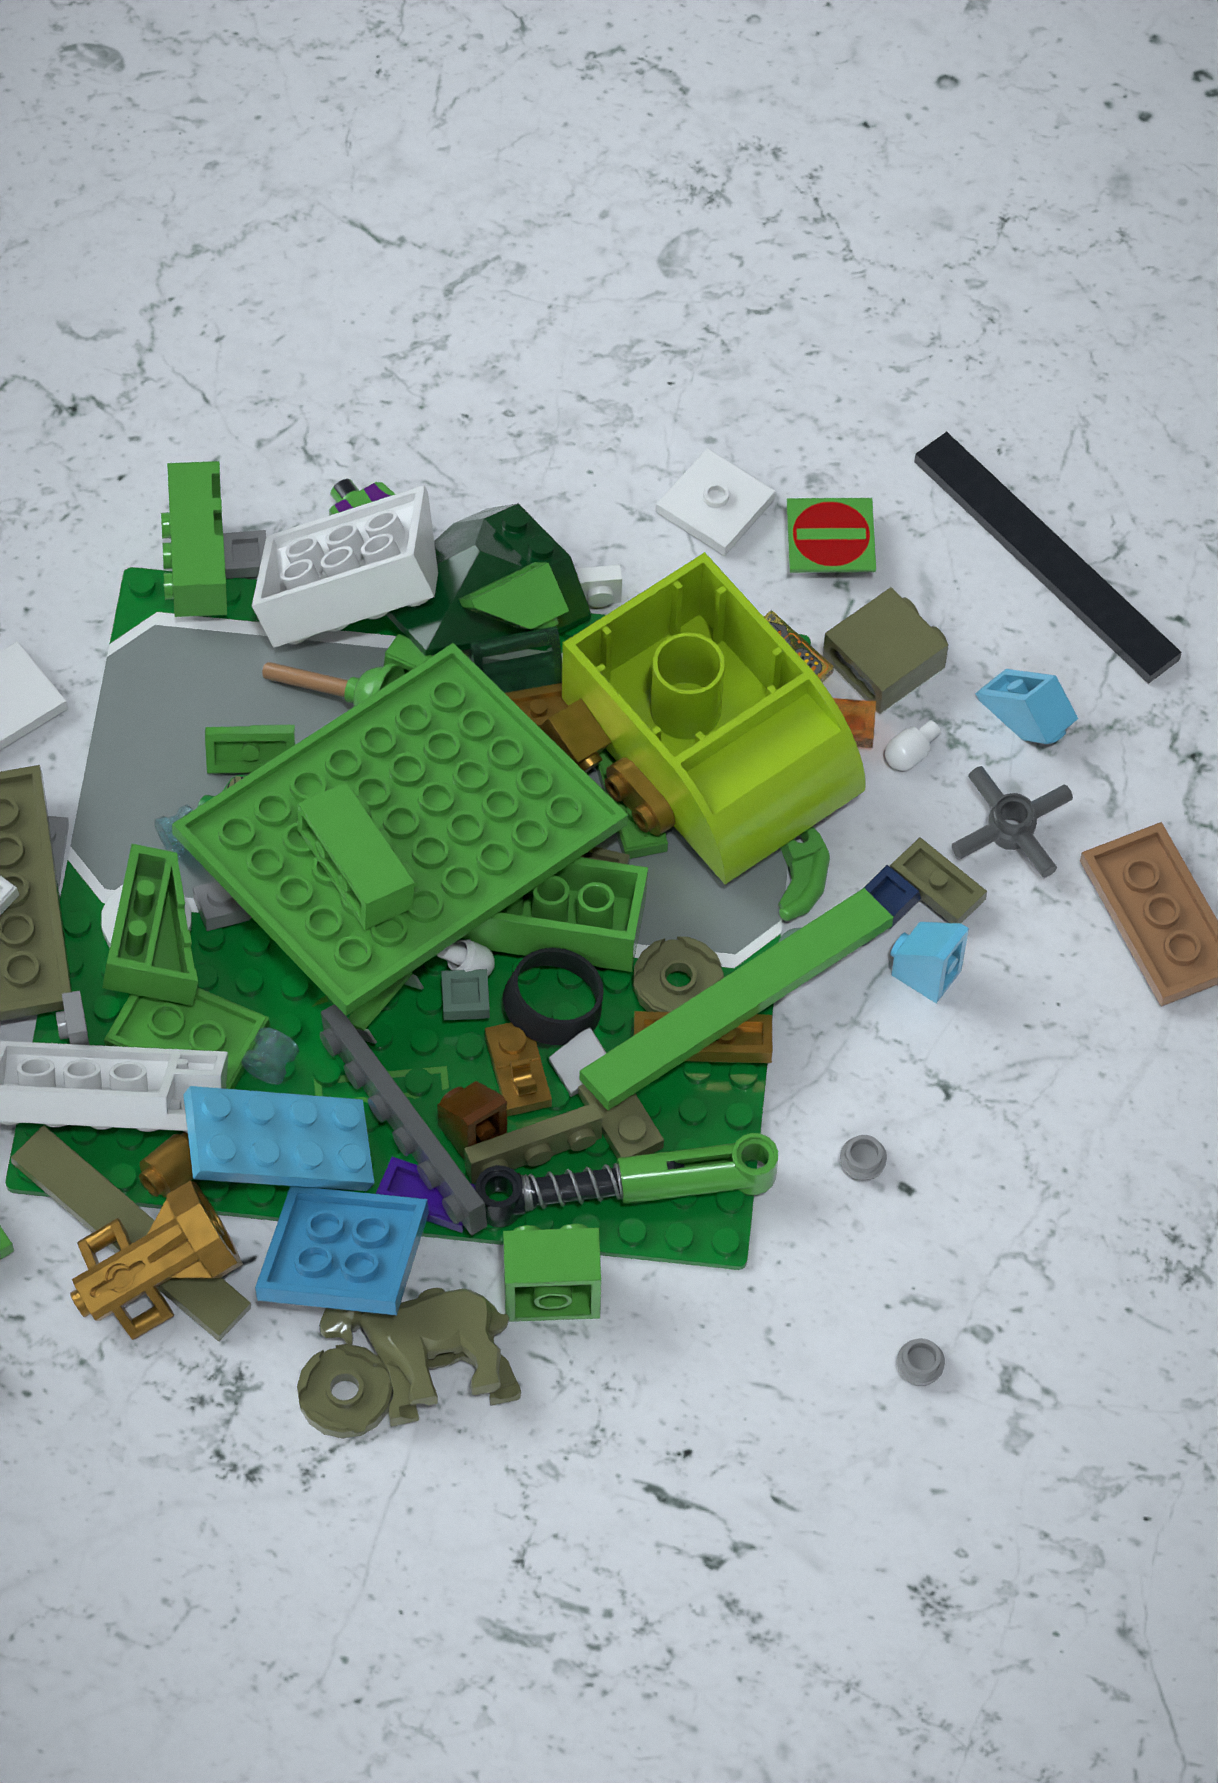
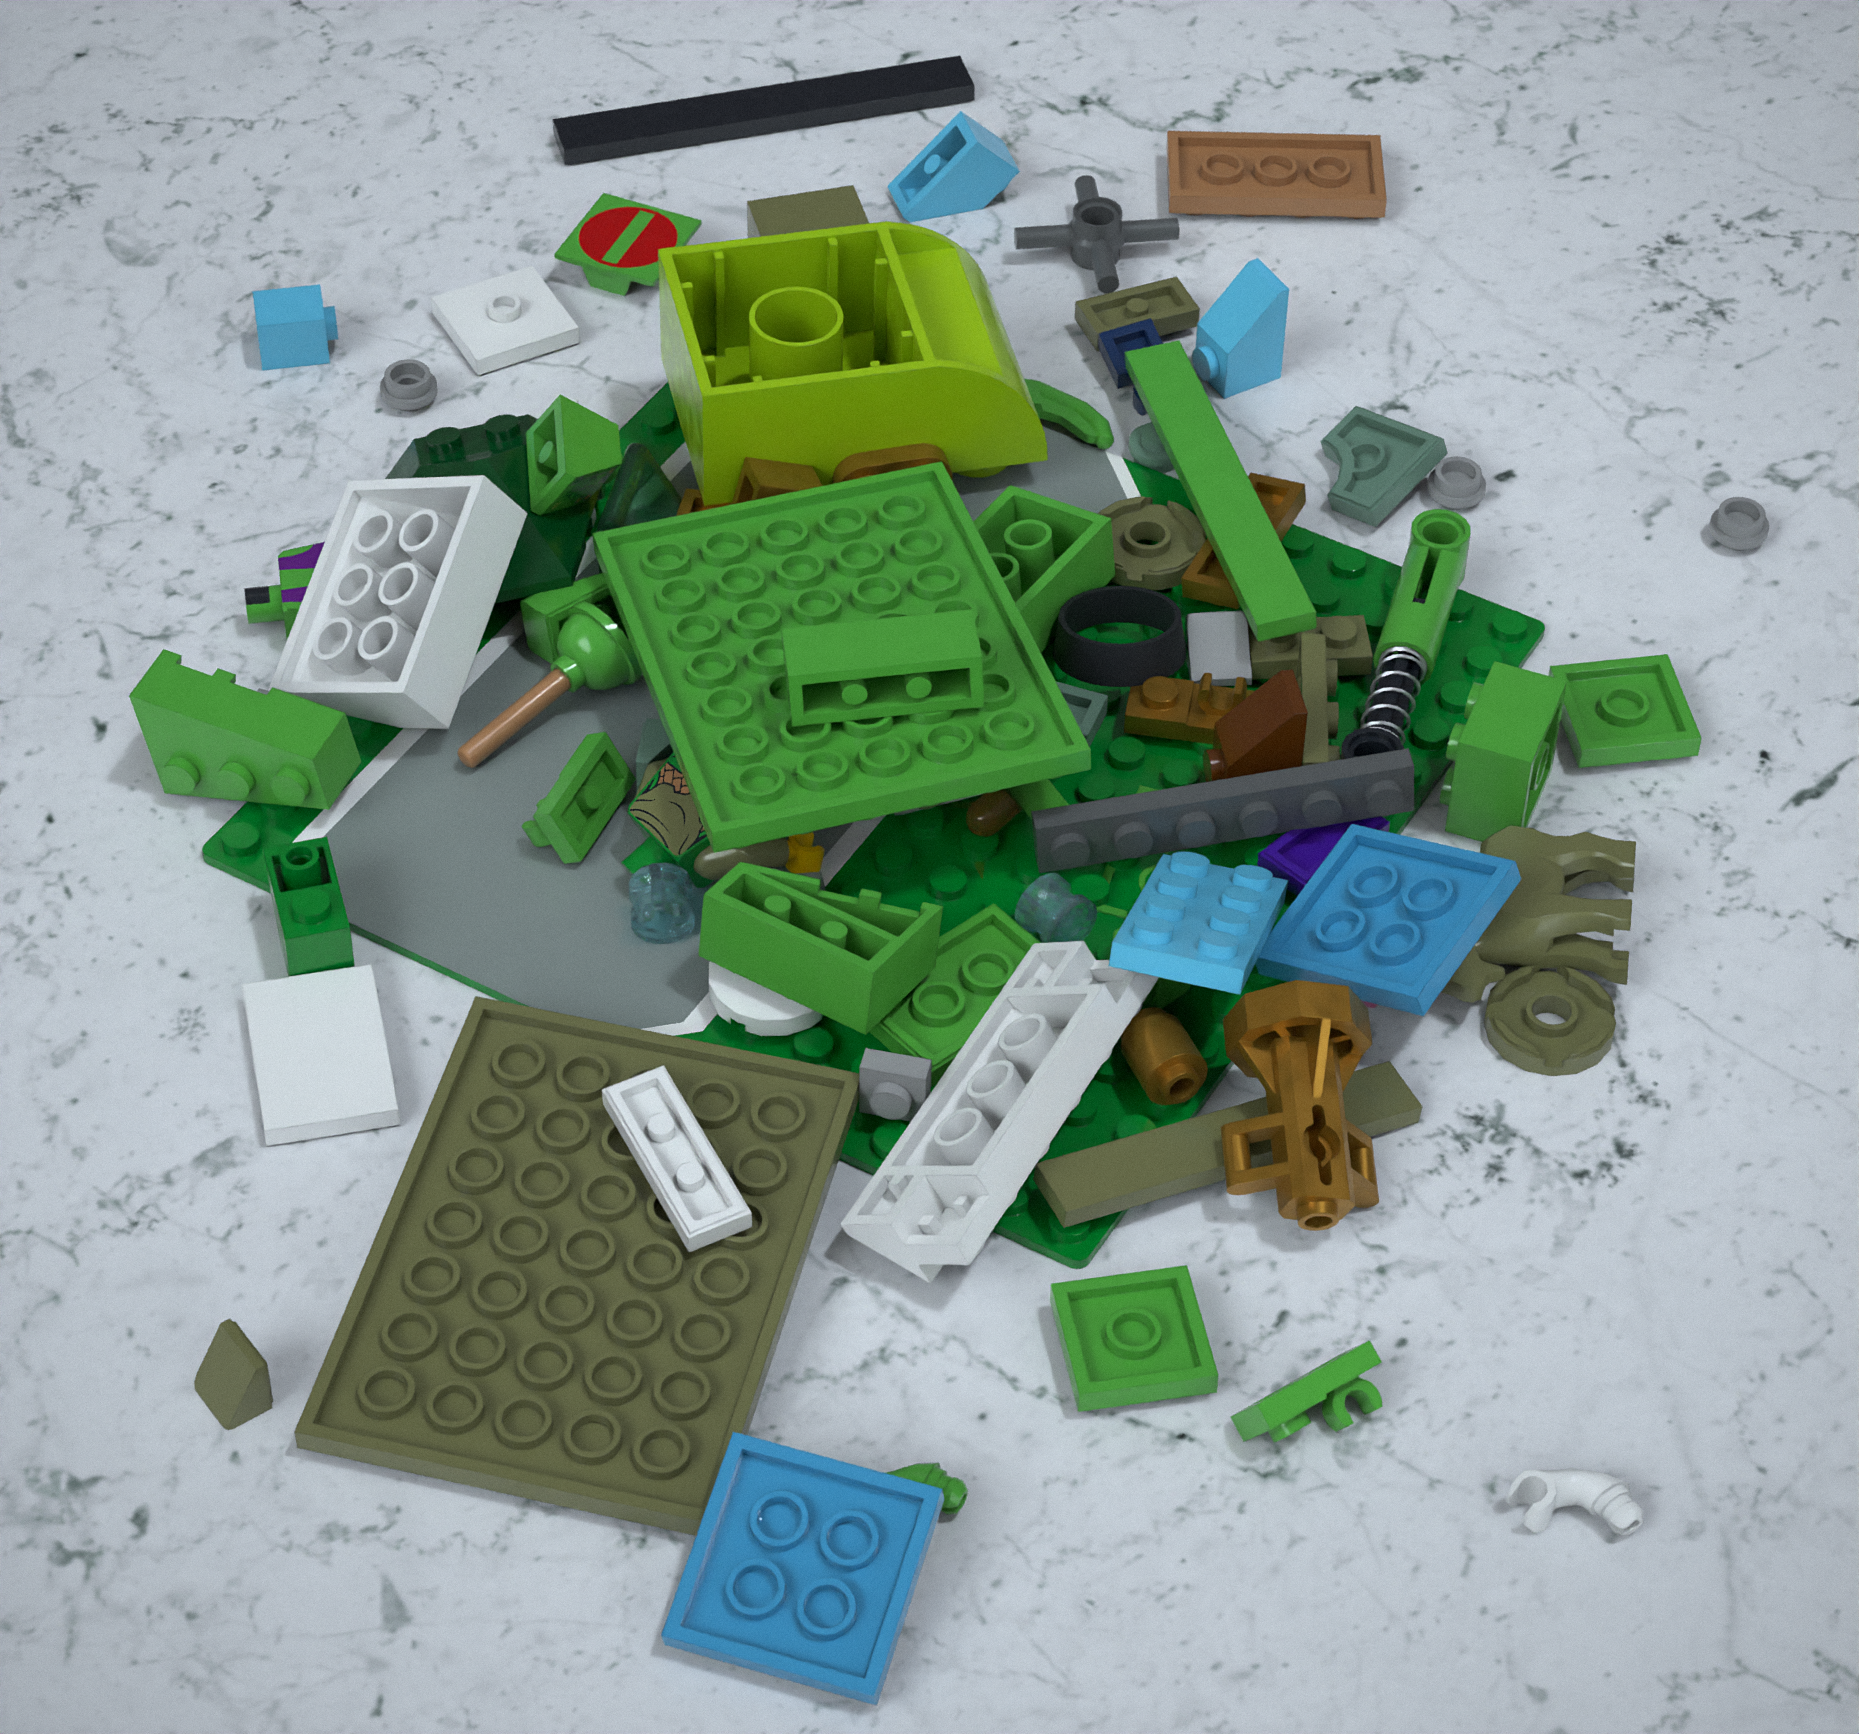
camera: 65 degrees left, 15 degrees down
none -> medium azure brick [253,284,339,371]
none -> green slope [263,837,355,977]
none -> light grey plate [380,359,437,411]
none -> sand green tile [1320,406,1448,527]
none -> bright green plate [1548,654,1702,768]

